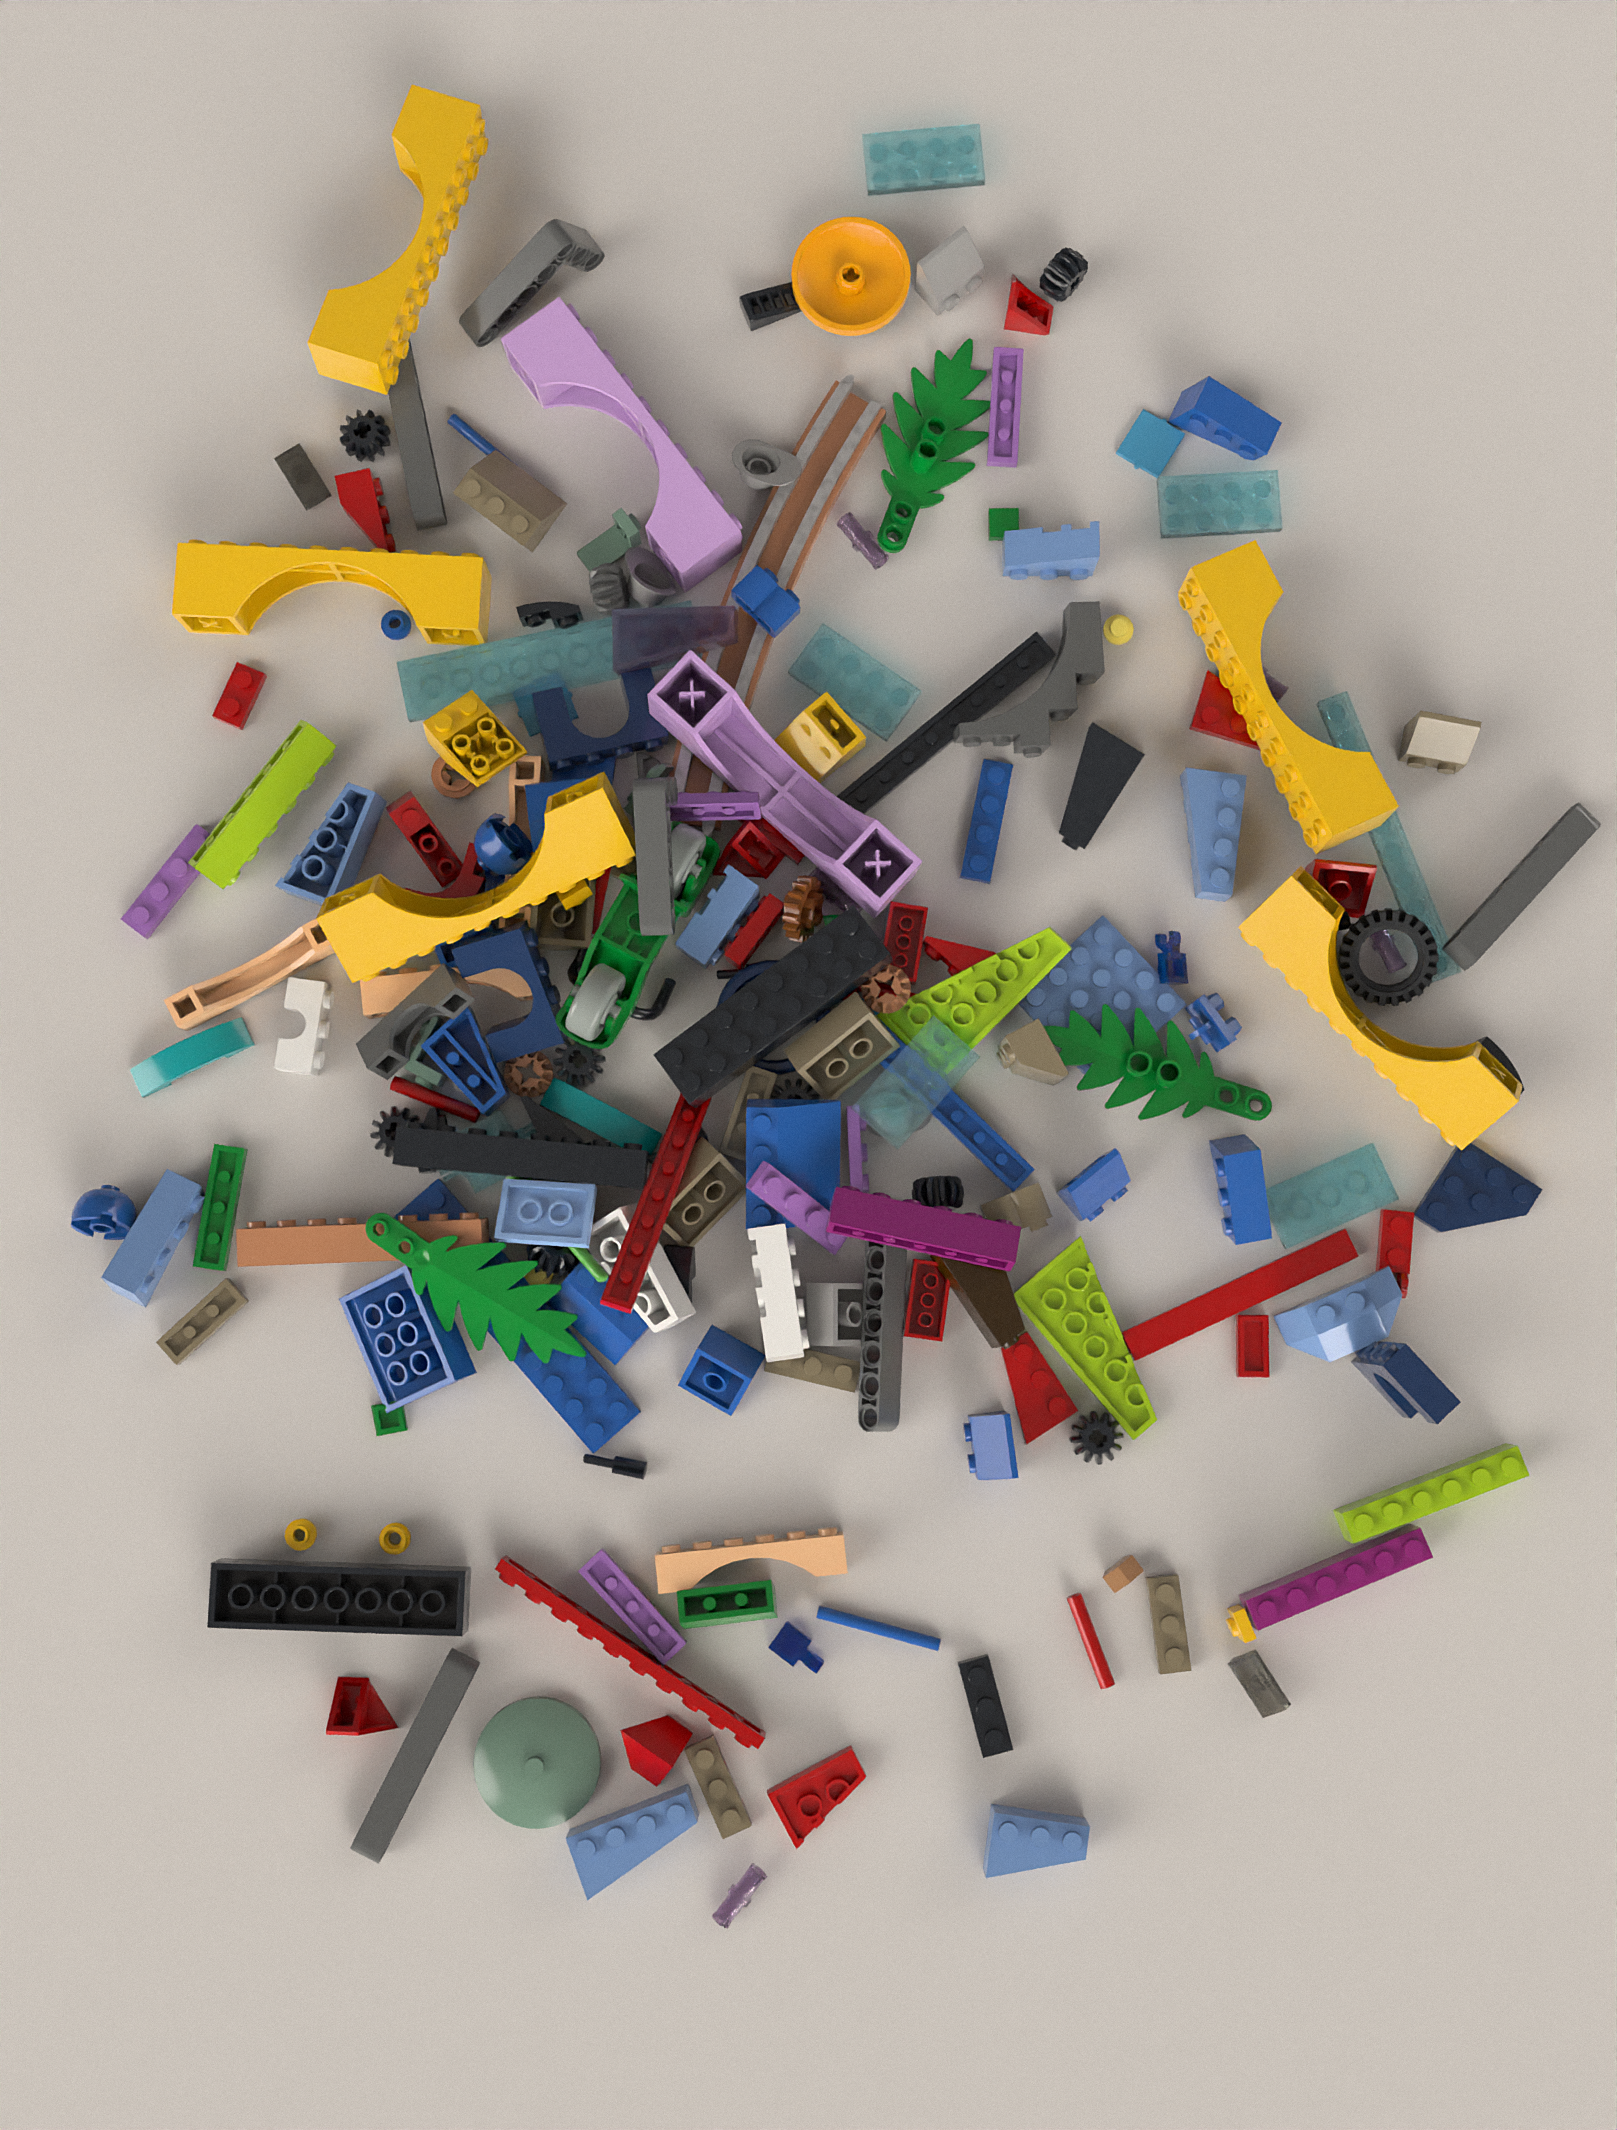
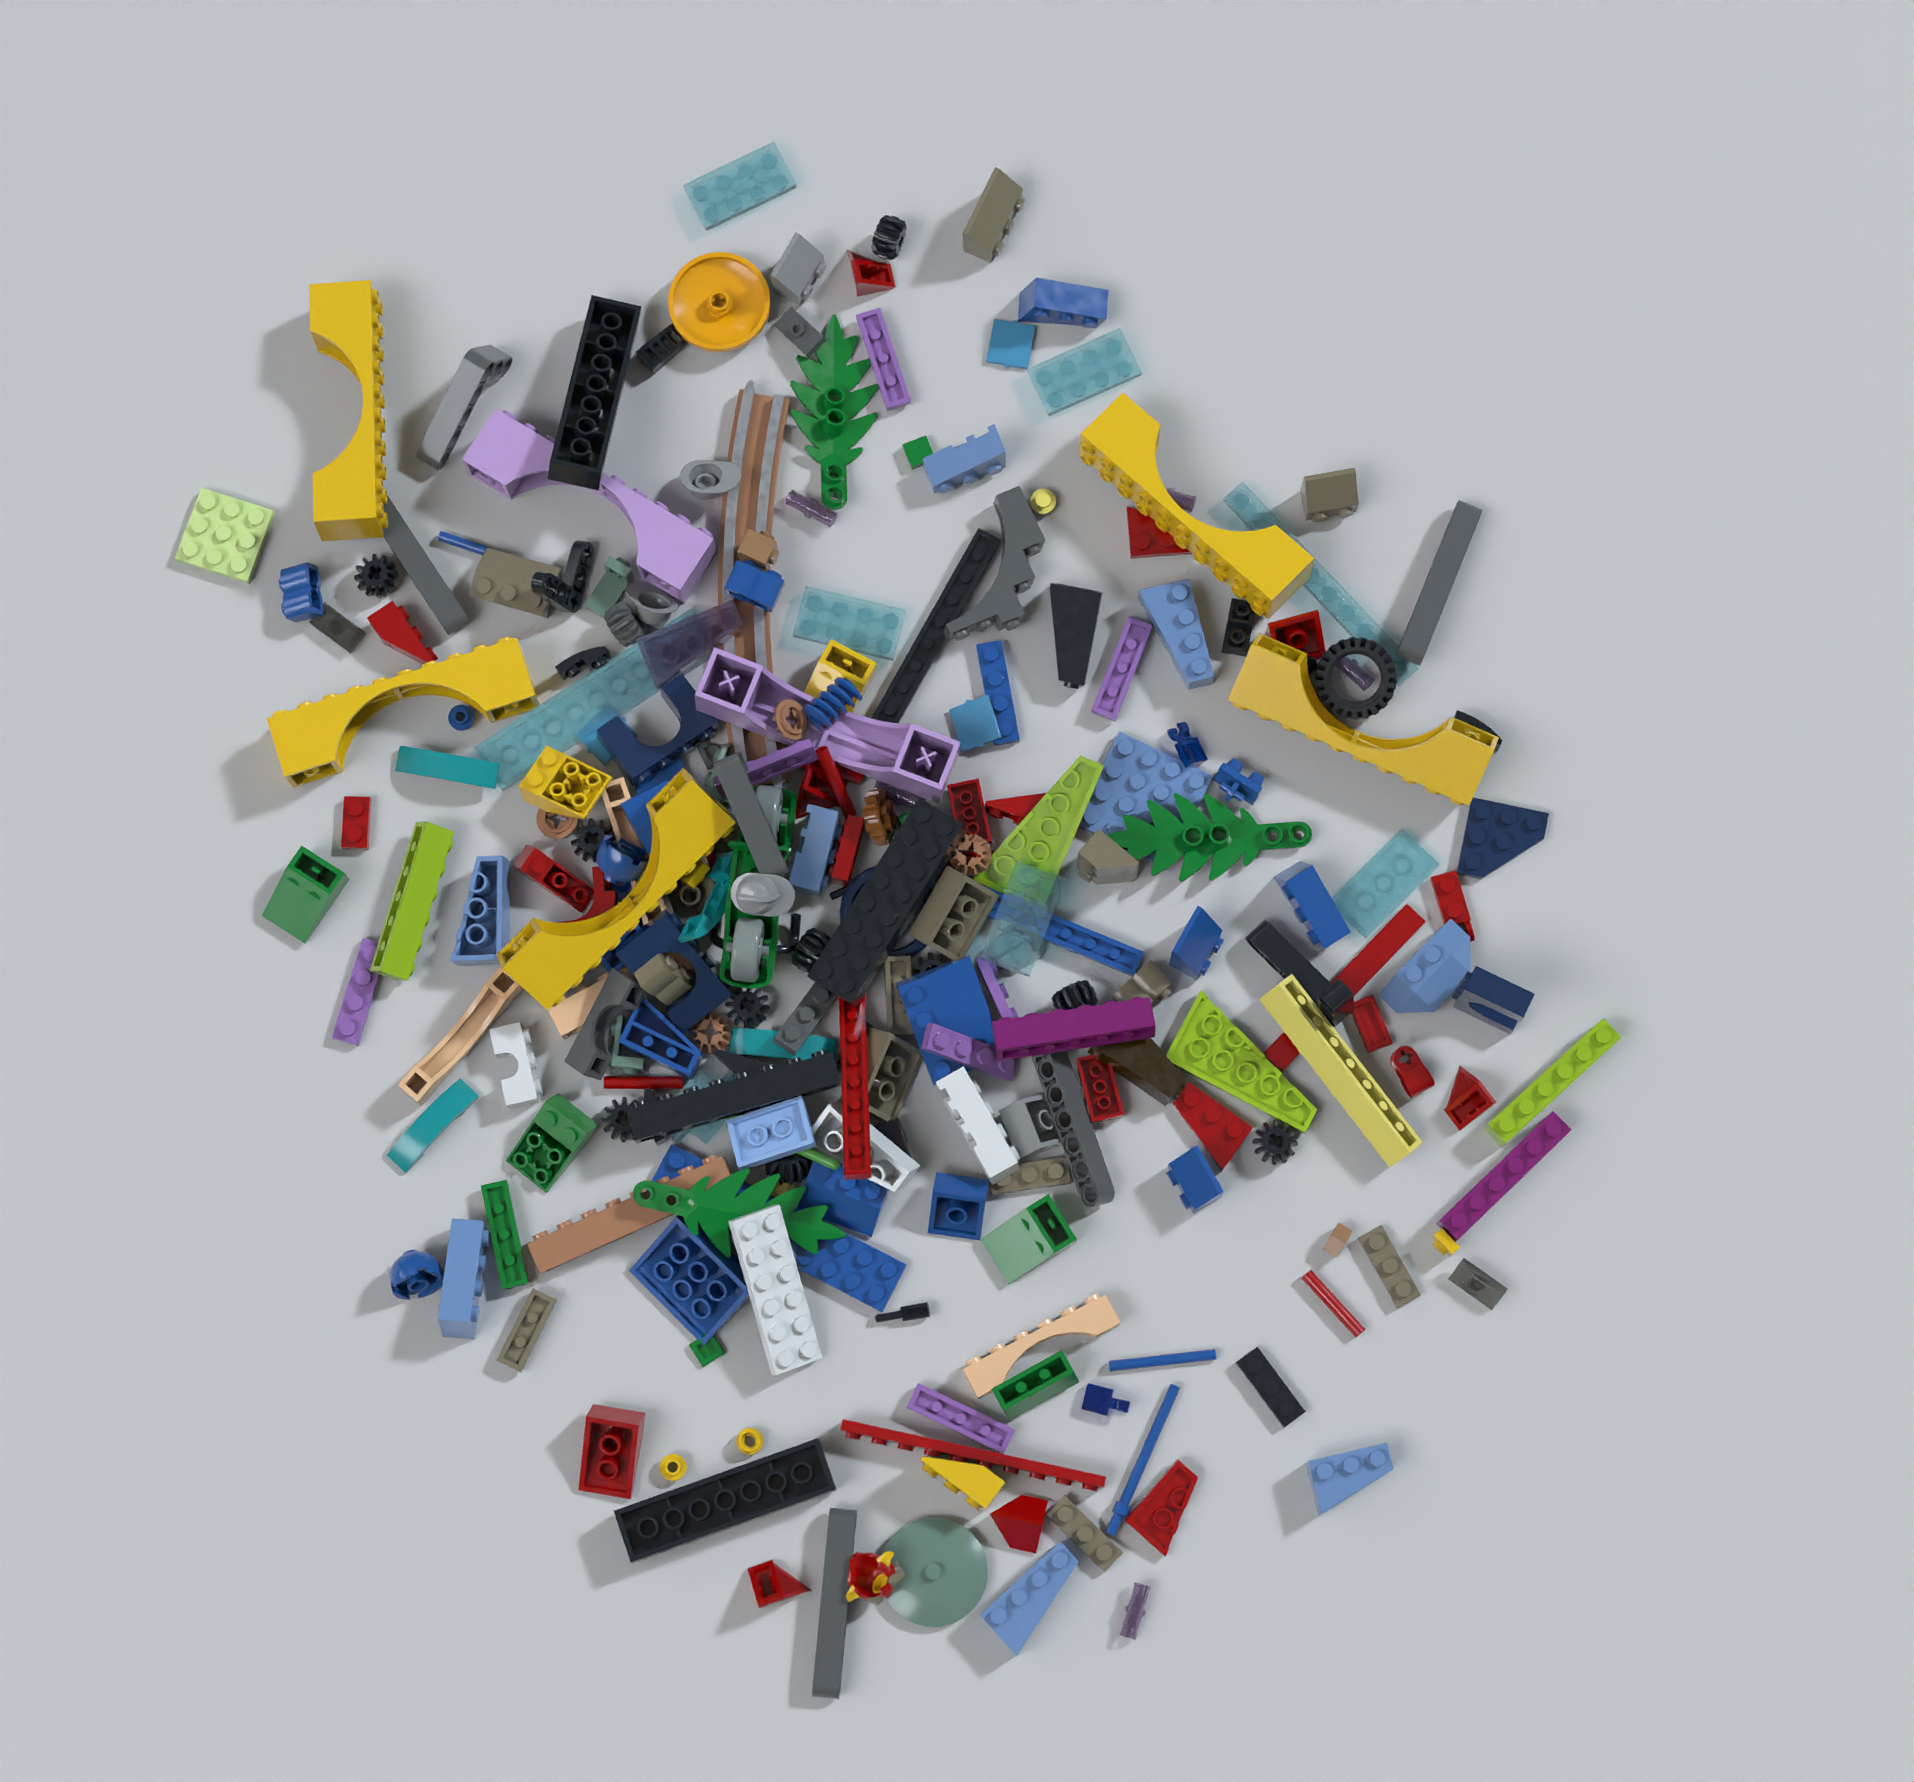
camera: 20 degrees left, 5 degrees down
none -> yellowish green plate [175,488,275,584]
none -> green slope [262,845,350,944]
none -> blue brick [279,562,323,622]
none -> teal slope [395,746,500,789]
none -> green slope [505,1093,599,1193]
none -> black beam [531,540,594,613]
none -> black brick [548,295,642,491]
none -> black gear [571,818,616,863]
none -> red slope [578,1404,645,1499]
none -> dark tan brick [634,954,694,1006]
none -> teal slope [678,851,733,943]
none -> white plate [728,1204,822,1375]
none -> light grey piece [731,873,795,916]
none -> medium nougat brick [737,528,780,571]
none -> nougat gear [772,699,808,741]
none -> dark grey plate [773,983,837,1056]
none -> dark grey plate [774,307,826,358]
none -> black gear [791,927,831,974]
none -> blue piece [804,677,863,732]
none -> red piece [815,746,857,819]
none -> red hair [845,1551,905,1606]
none -> yellow slope [920,1456,1005,1511]
none -> dark azure piece [949,695,1002,752]
none -> dark tan slope [963,167,1025,263]
none -> slope [981,1194,1077,1285]
none -> medium lavender plate [1091,617,1153,722]
none -> blue bar [1105,1384,1180,1536]
none -> black slope [1221,598,1255,657]
none -> black beam [1245,920,1355,1027]
none -> light yellow brick [1259,974,1423,1167]
none -> red piece [1390,1046,1435,1099]
none -> red slope [1444,1066,1496,1131]

